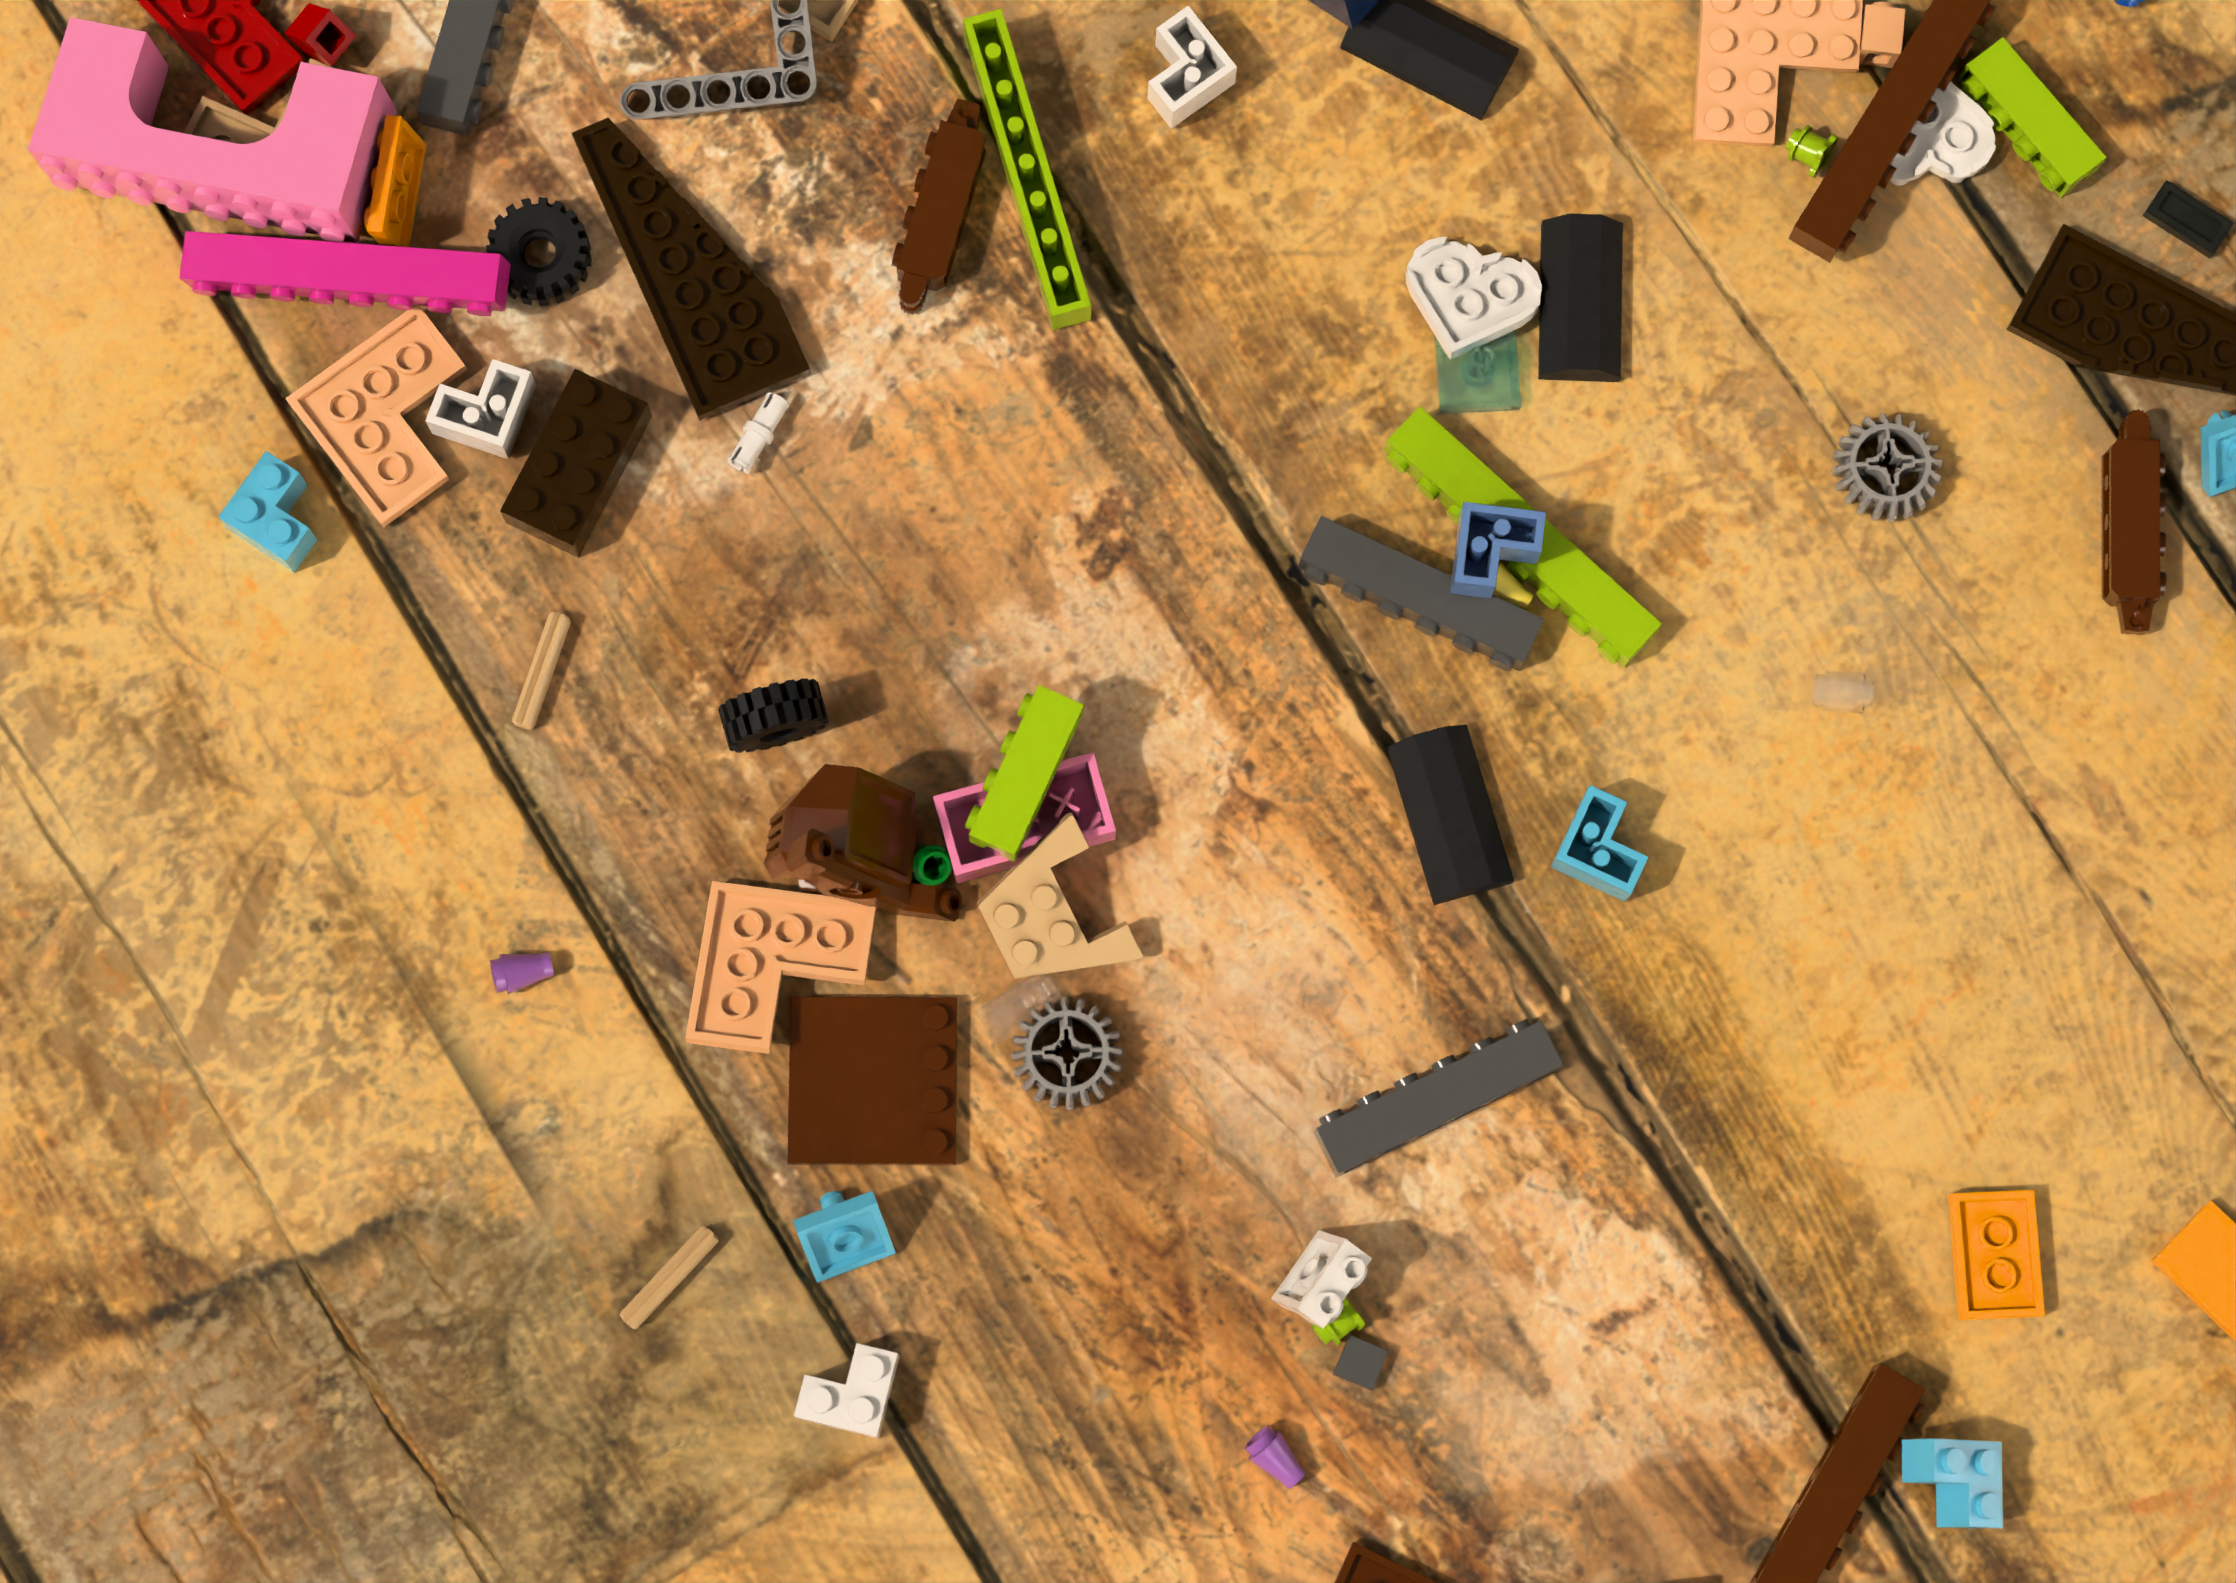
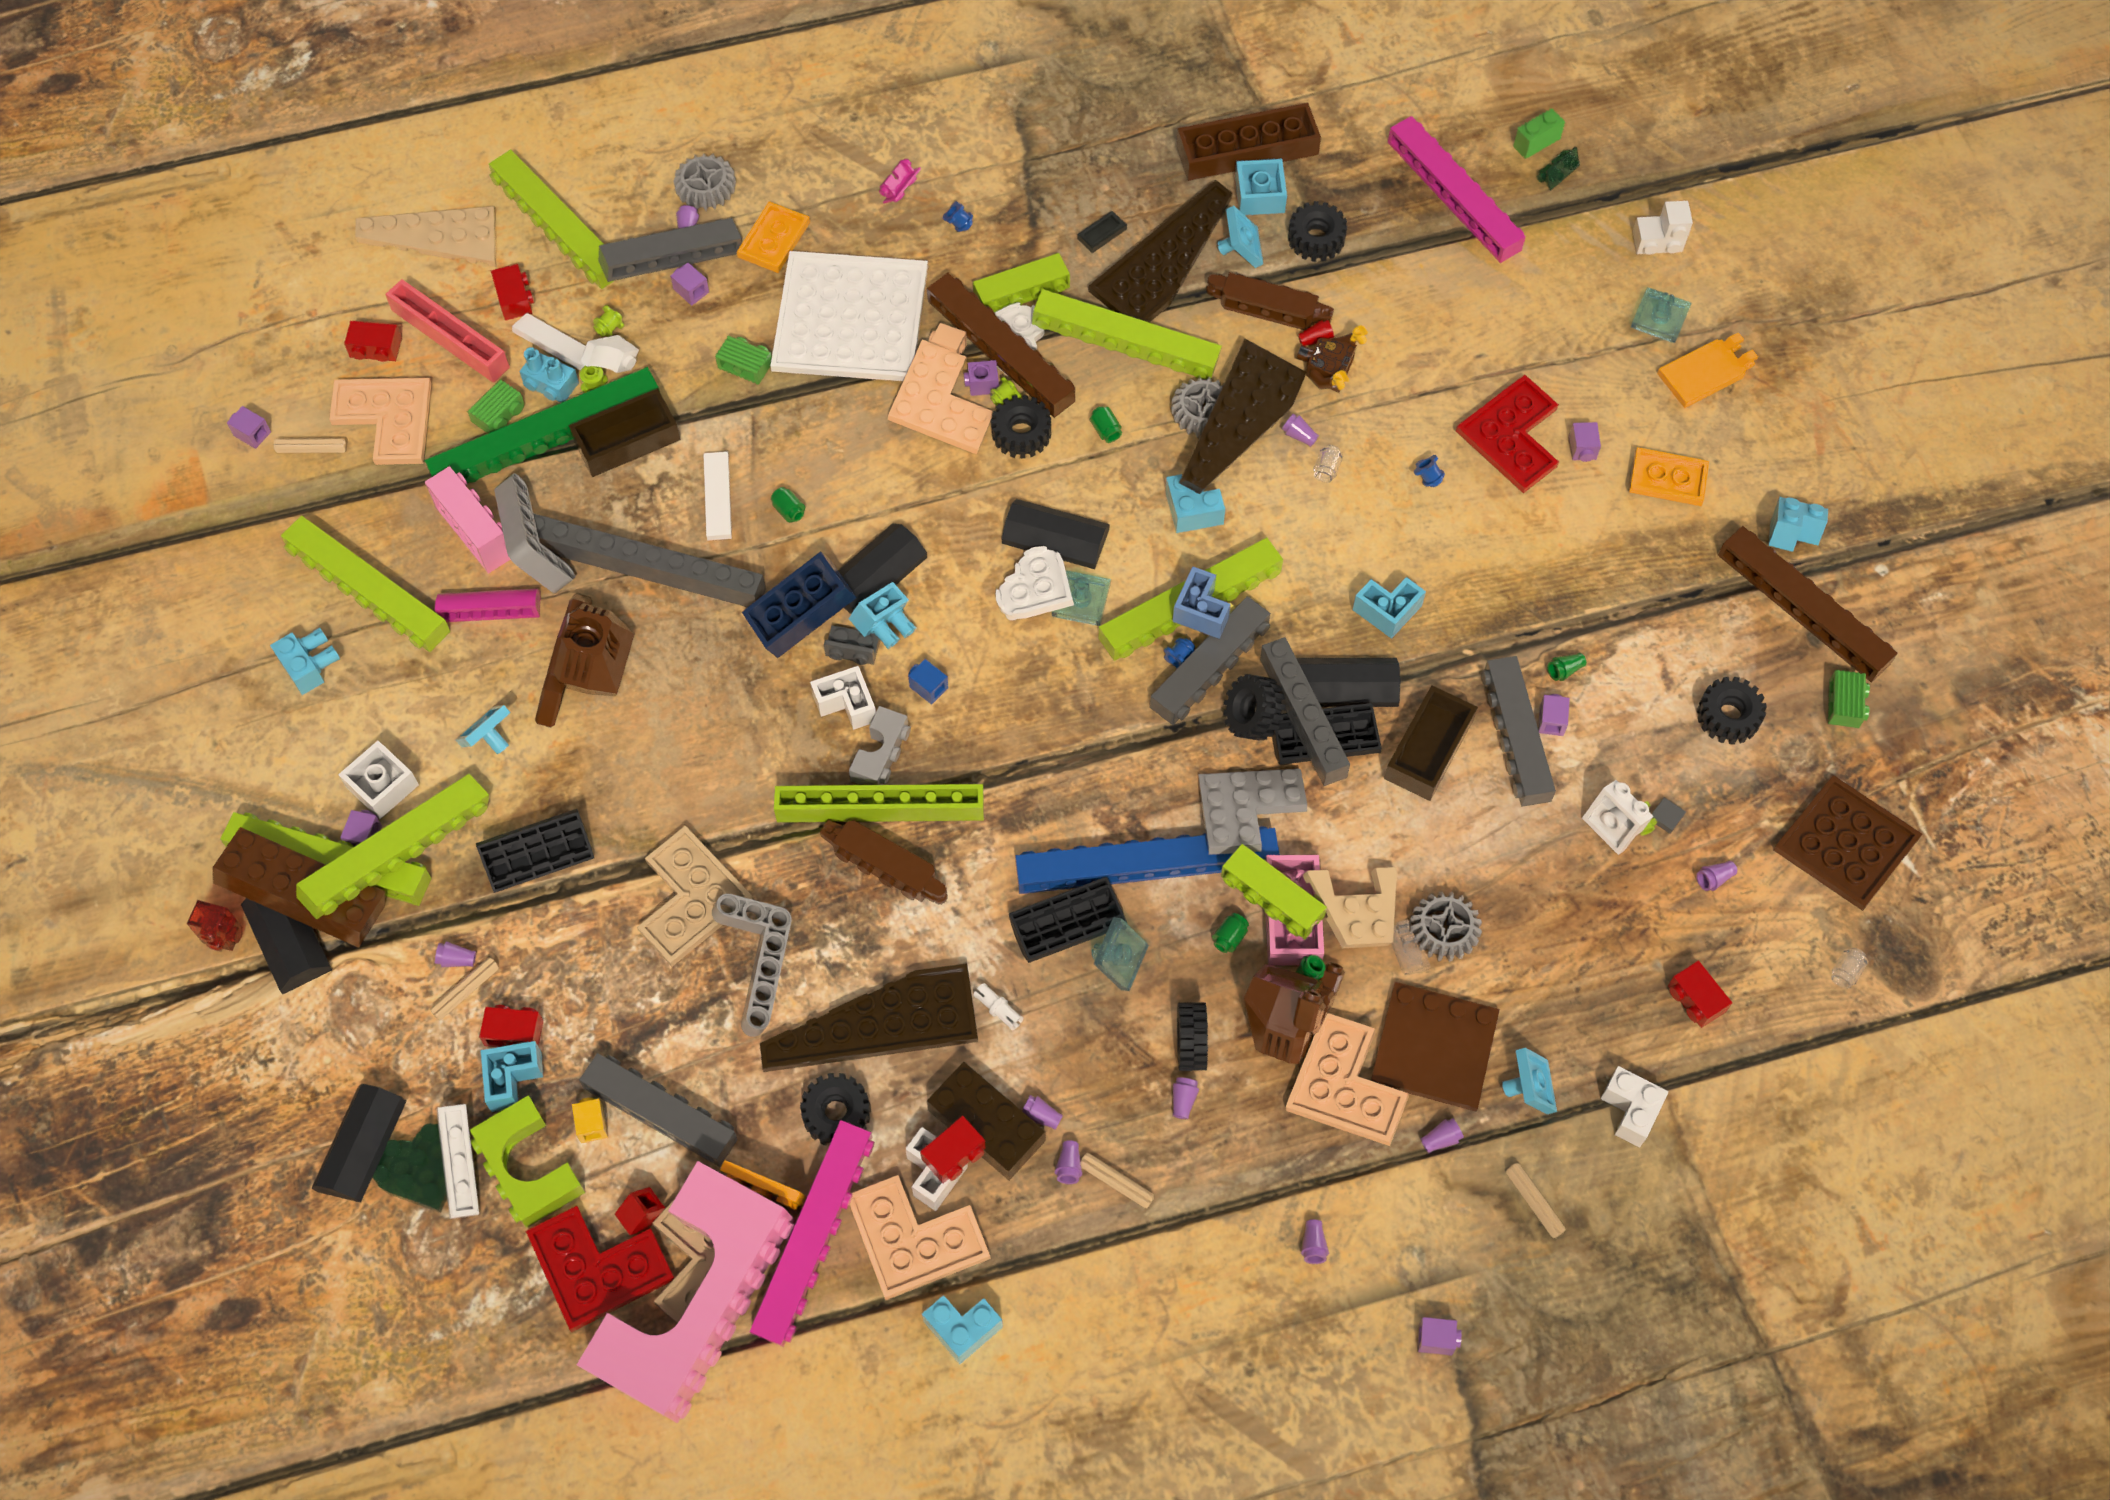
camera: 70 degrees left, 15 degrees down
none -> dark grey bracket [824,625,881,665]
none -> medium azure brick [849,582,917,649]
none -> light grey arch [849,706,911,785]
none -> blue brick [908,659,949,705]
none -> red brick [920,1116,985,1184]
none -> medium lavender brick [964,360,999,396]
none -> black tyre [991,395,1051,459]
none -> black piece [1009,877,1127,963]
none -> blue brick [1015,826,1280,894]
none -> medium lavender cone [1022,1095,1063,1130]
none -> lime brick [1032,289,1222,380]
none -> medium lavender cone [1055,1141,1082,1184]
none -> green brick [1090,406,1122,443]
none -> clear light blue tile [1091,917,1149,991]
none -> blue brick [1164,638,1195,668]
none -> medium azure brick [1165,474,1225,533]
none -> medium lavender cone [1172,1077,1199,1120]
none -> dark brown wing [1179,339,1307,494]
none -> light grey plate [1198,769,1307,855]
none -> green brick [1212,913,1249,953]
none -> black tyre [1223,674,1285,741]
none -> dark grey brick [1260,637,1350,786]
none -> black piece [1272,703,1382,765]
none -> medium lavender cone [1282,414,1319,447]
none -> torso [1297,325,1368,393]
none -> red cone [1298,320,1334,346]
none -> dark brown piece [1384,685,1478,801]
none -> blue brick [1413,455,1445,487]
none -> medium lavender brick [1418,1317,1461,1356]
none -> medium lavender cone [1420,1118,1464,1153]
none -> red plate [1456,374,1559,494]
none -> medium lavender brick [1538,694,1570,736]
none -> green cone [1547,653,1587,681]
none -> medium lavender brick [1569,422,1601,462]
none -> red brick [1668,960,1733,1028]
none -> black tyre [1697,677,1767,745]

